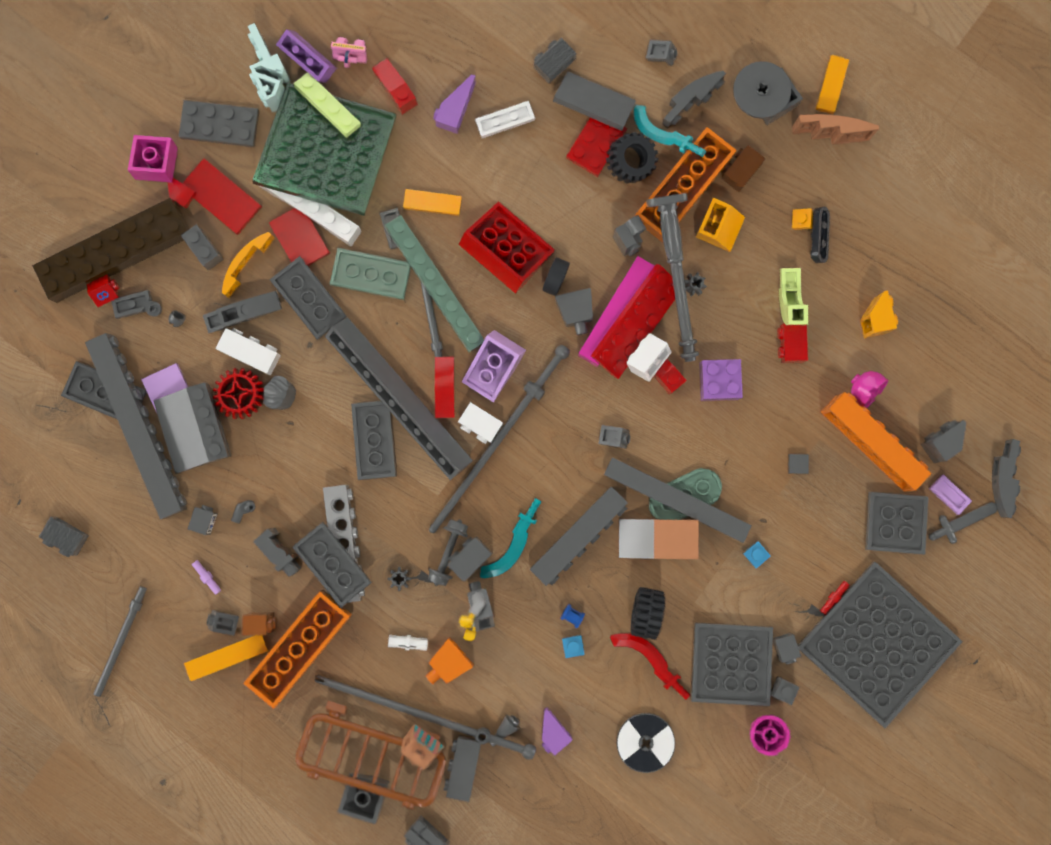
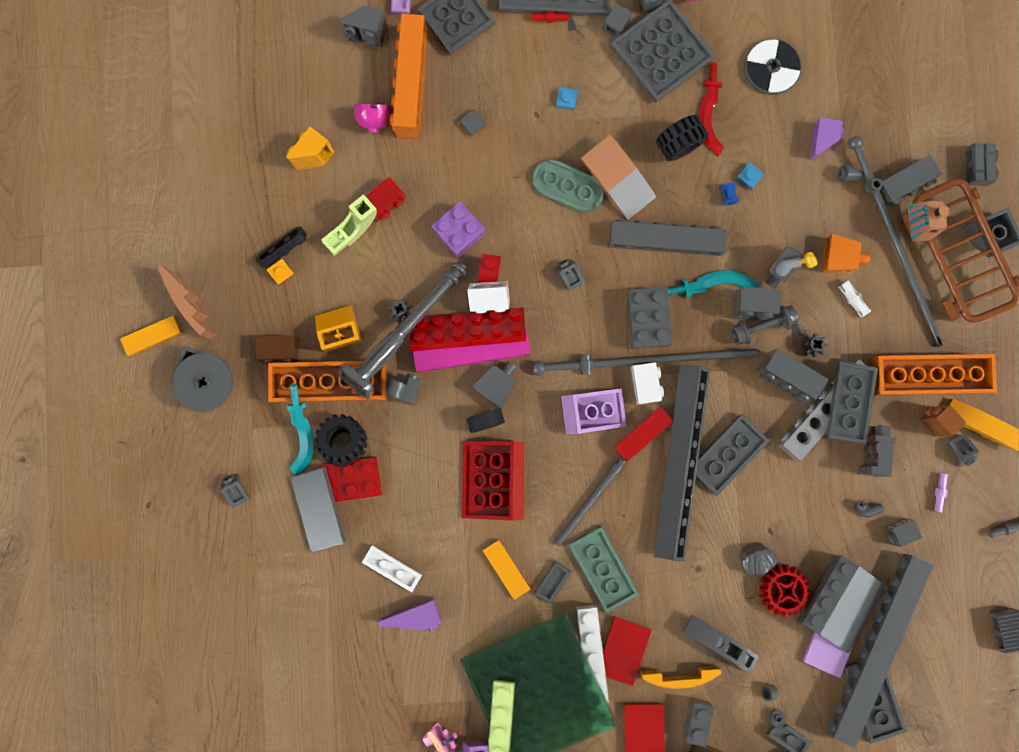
camera: 135 degrees left, 0 degrees up
white brick [215,328,281,376] -> none
dark grey tile [270,256,347,340] -> none
red slope [371,59,418,115] -> none
sand green plate [385,215,484,352] -> none
dark grey brick [534,38,577,84] -> none
dark grey tile [604,457,752,543] -> none
dark grey slope [662,71,726,128] -> none
none -> dark grey brick [626,287,672,350]
none -> dark grey brick [756,349,829,402]

